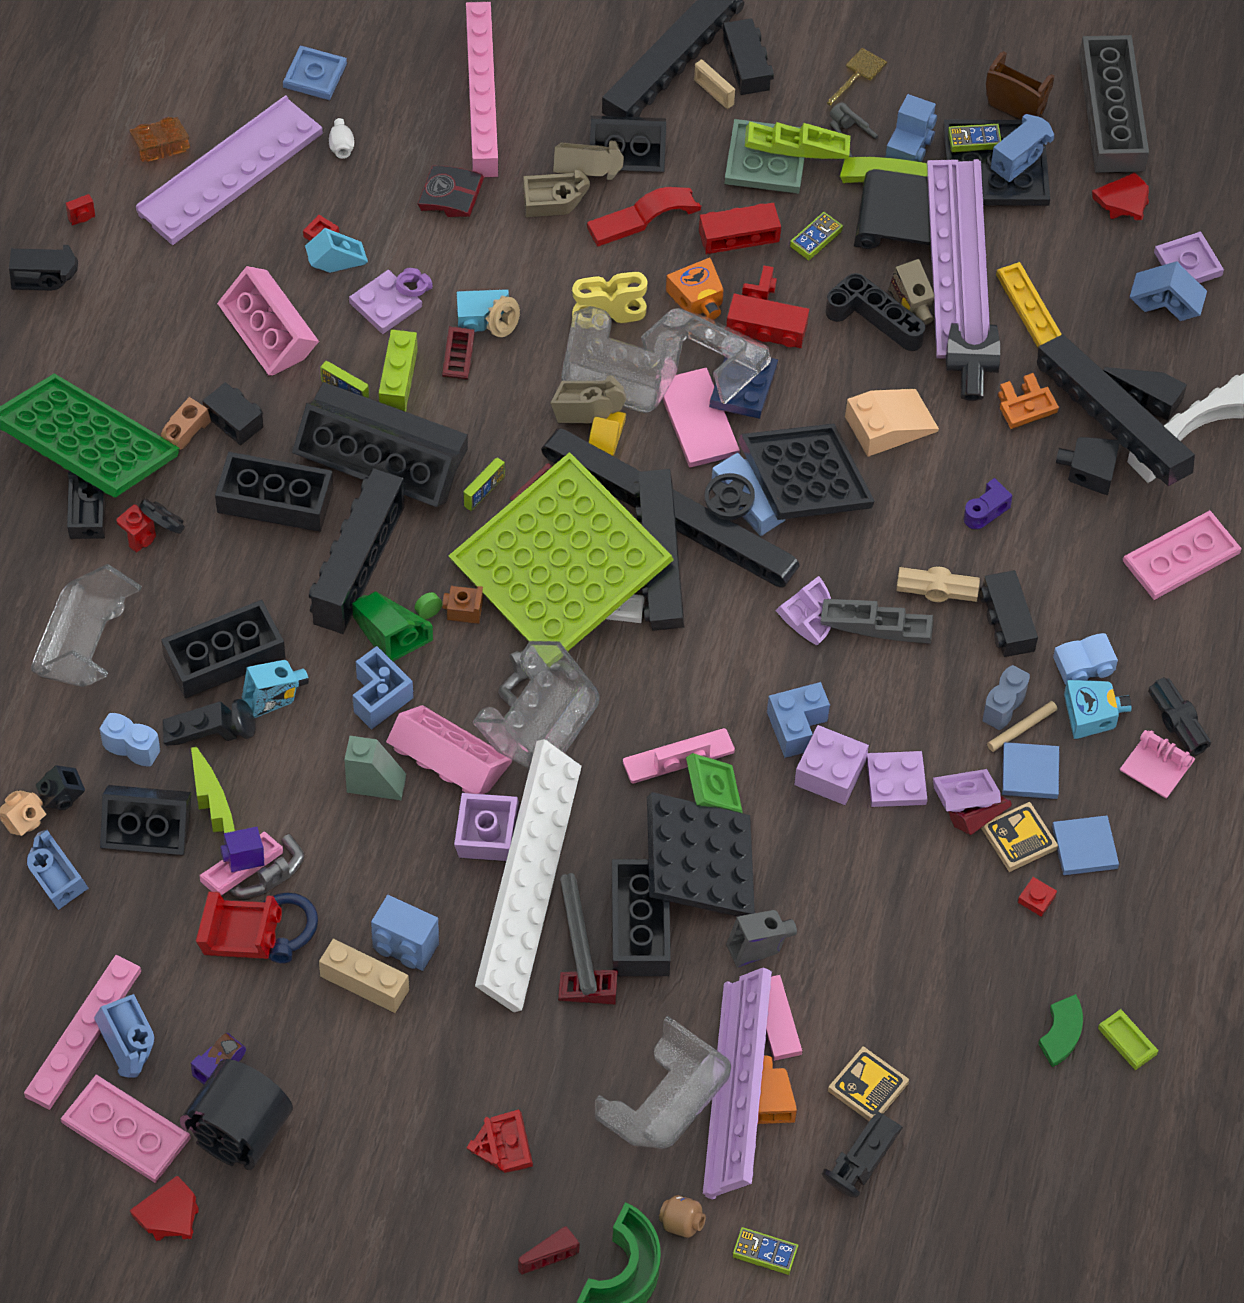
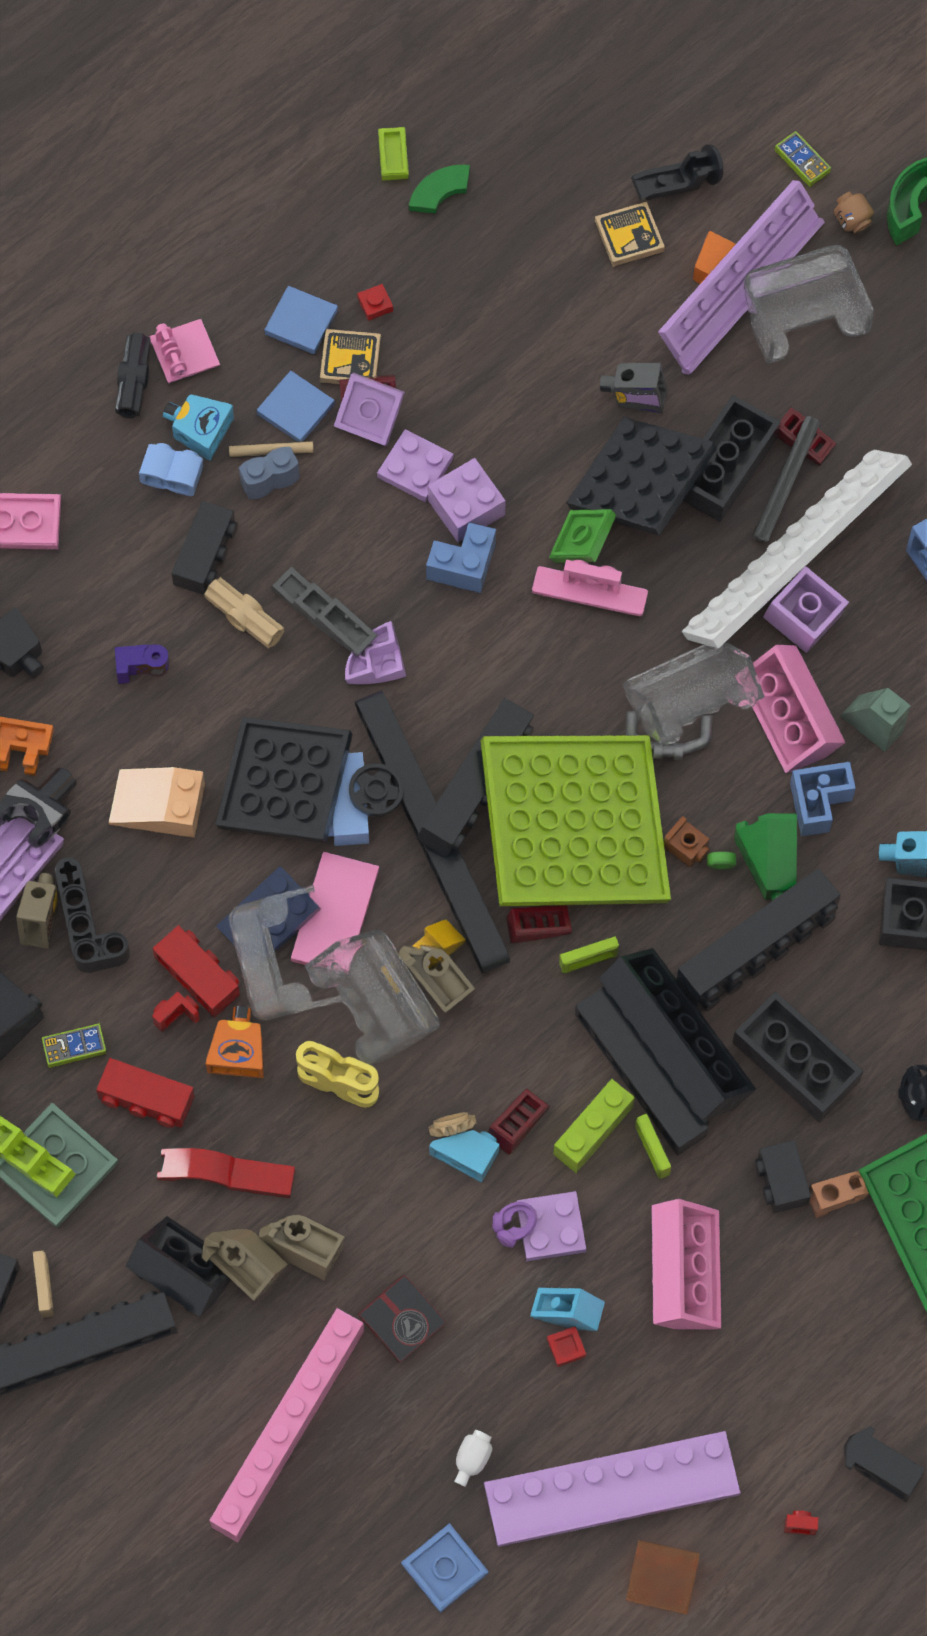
camera: 145 degrees left, 10 degrees up
bright pink tile [766,975,802,1061] -> none

